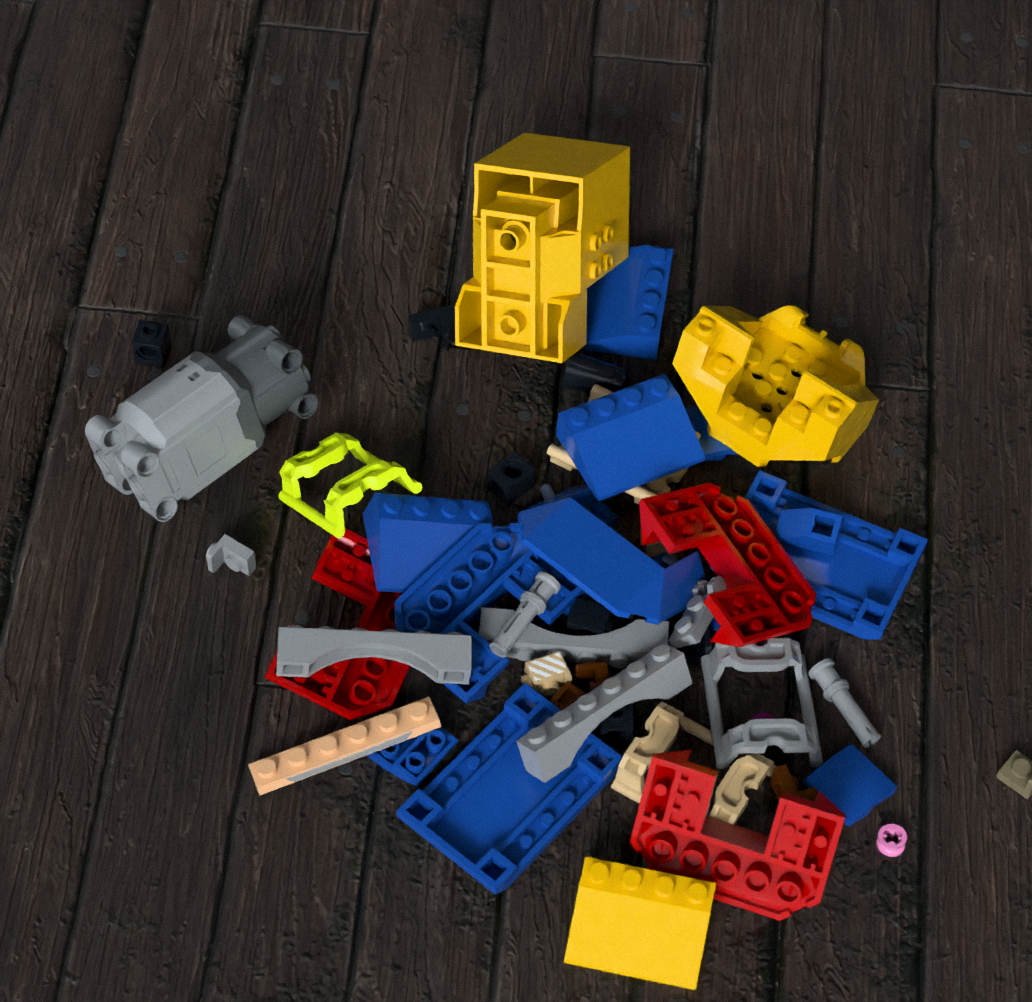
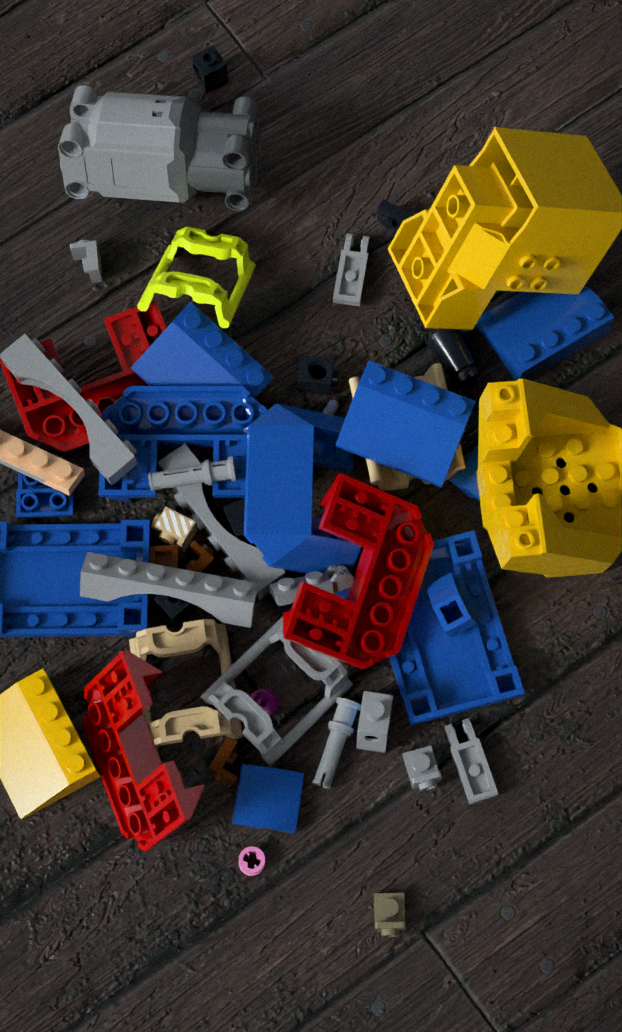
camera: 55 degrees right, 15 degrees up
none -> light grey hinge [333,233,370,306]
none -> light grey torso [356,691,393,753]
none -> light grey bracket [402,746,442,791]
none -> light grey hinge [445,718,498,805]

